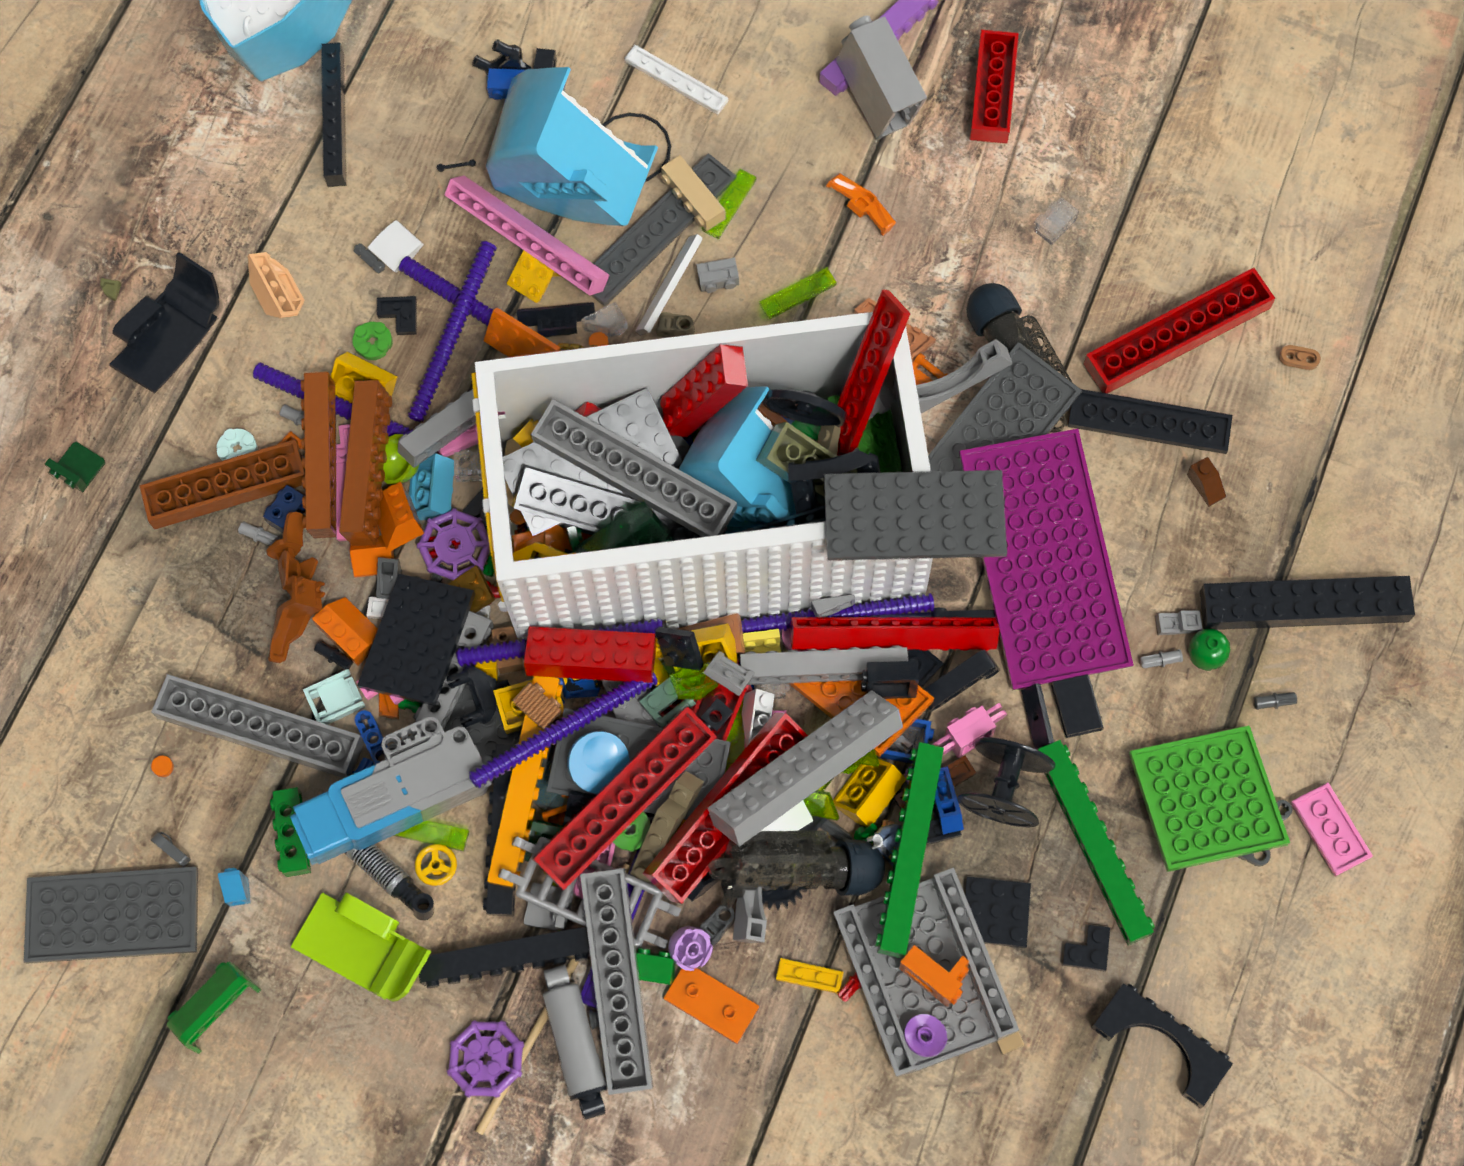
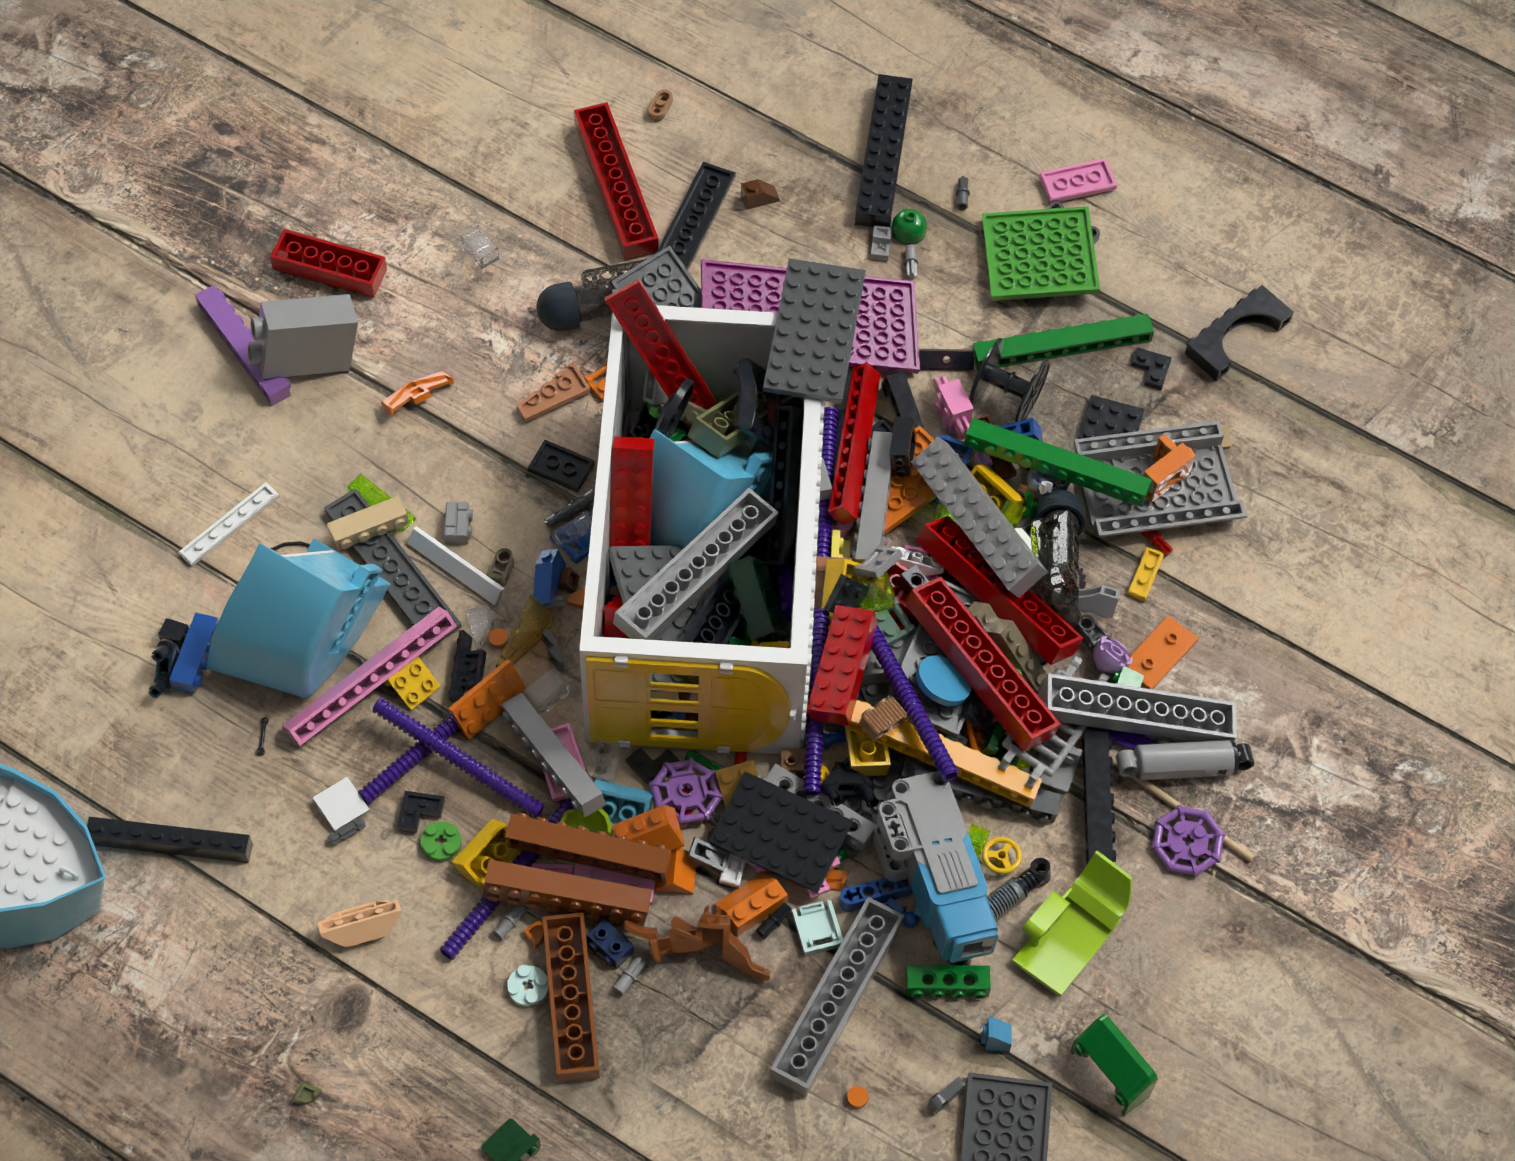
camera: 85 degrees left, 10 degrees down
black beam [109,252,219,394] -> none
clear neon green plate [759,267,837,320] -> none
medium lavender dish [904,1014,947,1057] -> none
black piece [1051,674,1104,739] -> none

